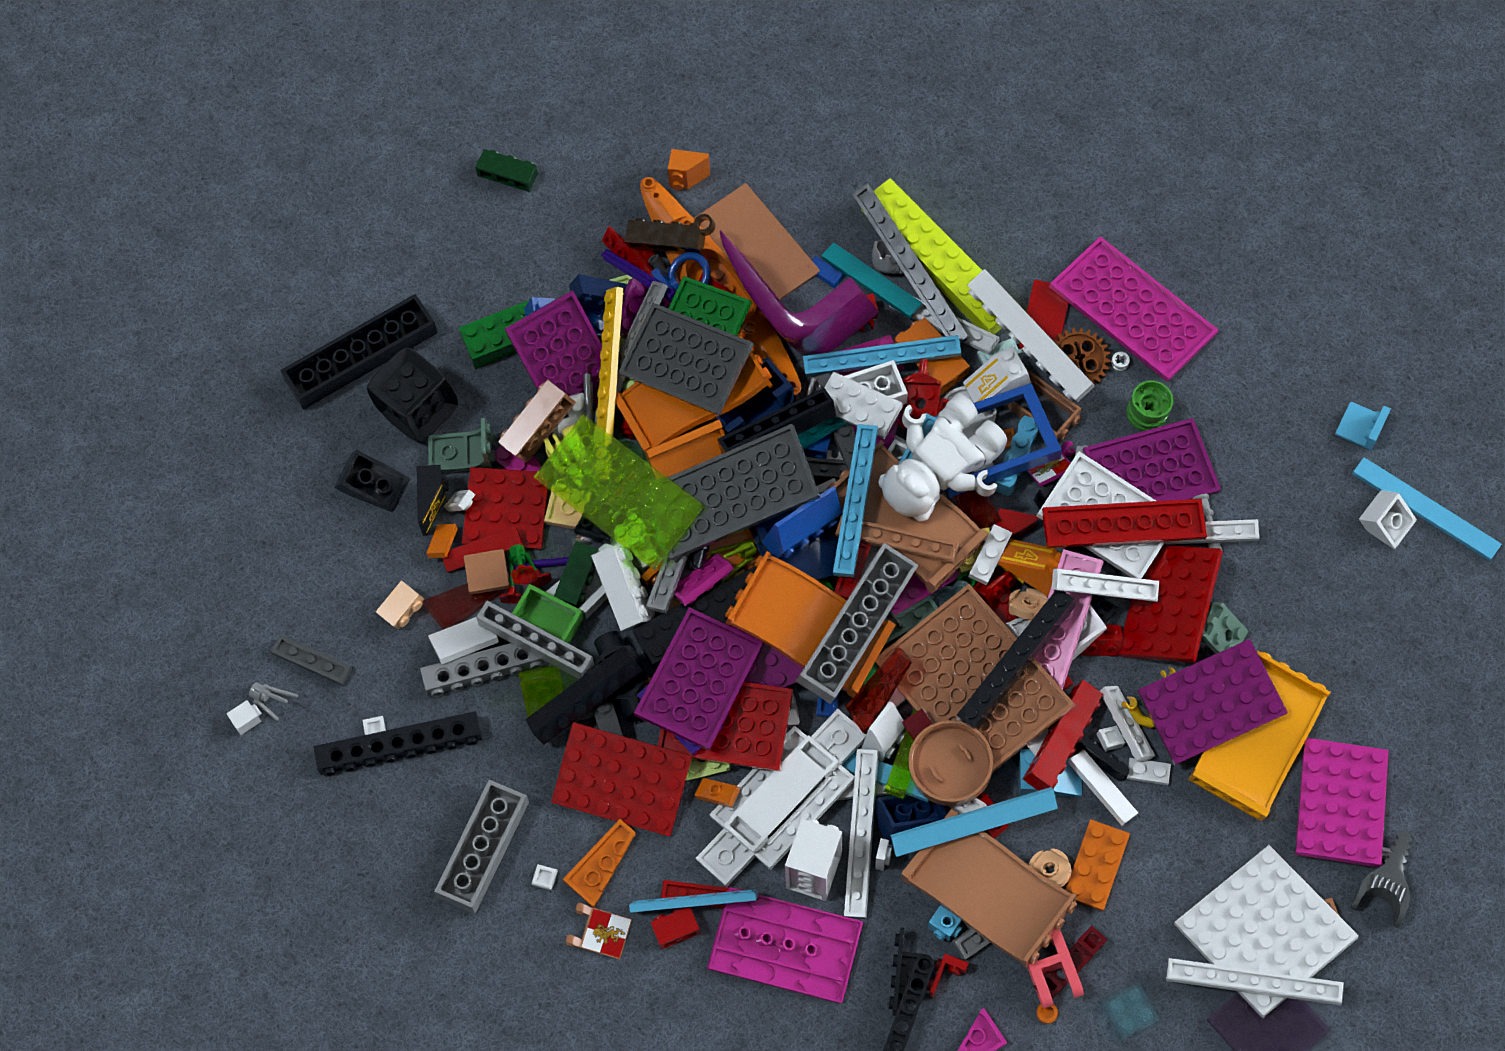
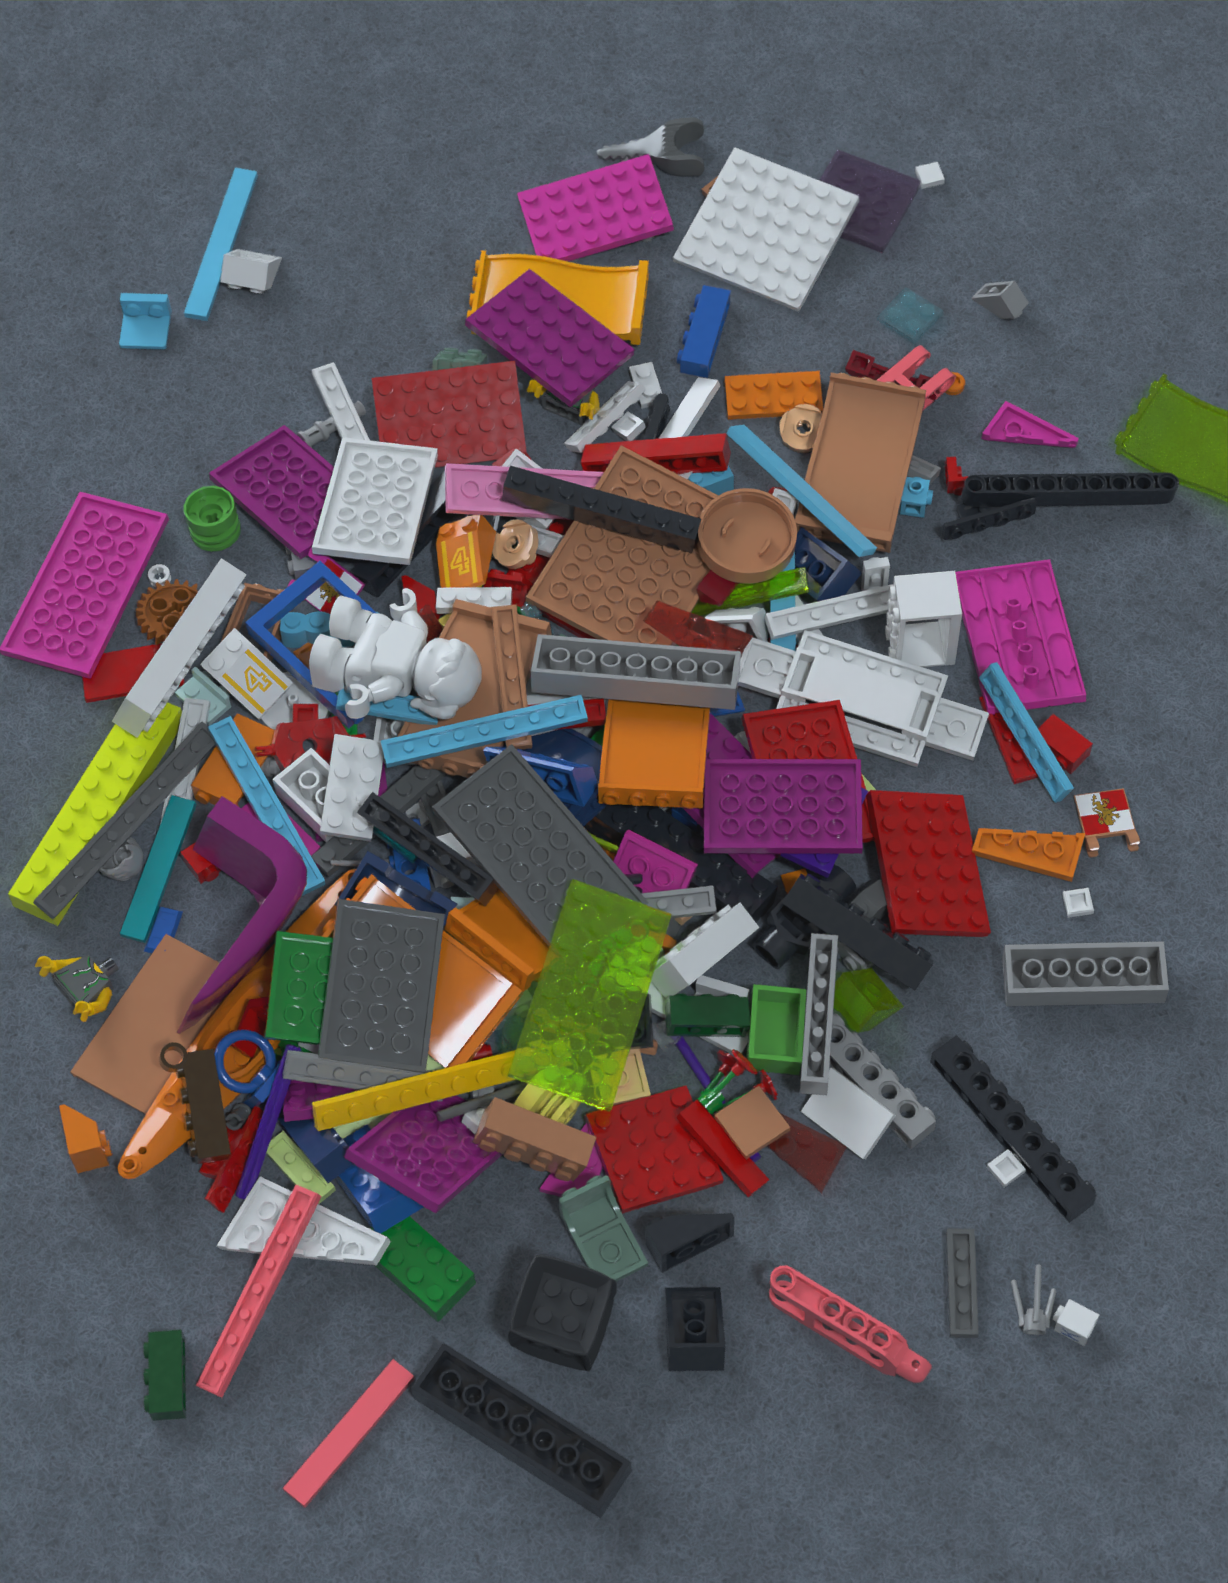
camera: 115 degrees left, 5 degrees down
light nougat brick [376,580,424,630] -> none
orange tile [426,524,458,558] -> none
white plate [444,490,475,512] -> none
orange plate [695,778,740,808] -> none
red plate [1042,498,1207,548] -> none
white tile [1052,569,1159,602] -> none
white tile [1166,958,1344,1006] -> none
none -> torso [35,956,119,1022]
none -> coral tile [196,1185,322,1398]
none -> white wing [217,1177,391,1265]
none -> coral tile [283,1359,415,1508]
none -> blue brick [677,285,731,378]
none -> coral piece [769,1266,932,1383]

